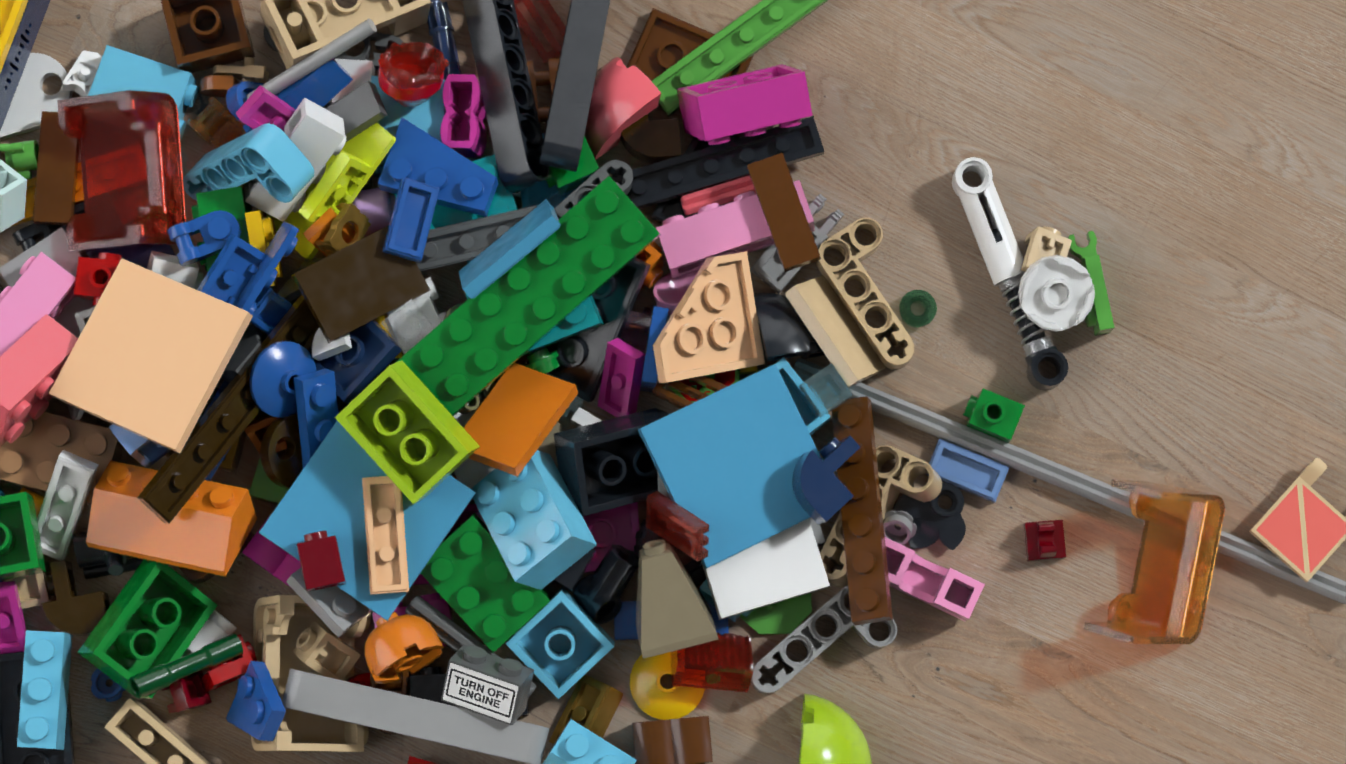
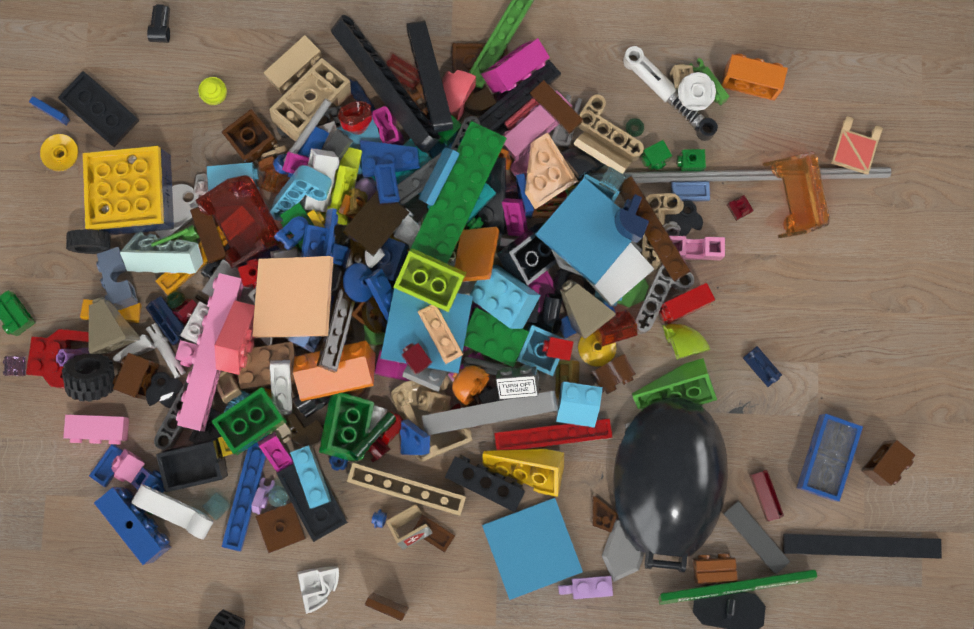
camera: 20 degrees left, 0 degrees up
clear red tile [646,491,709,561] -> none
none -> red brick [542,336,574,361]
none -> green brick [641,140,672,171]
none -> red brick [659,283,715,324]
none -> orange brick [721,54,788,101]

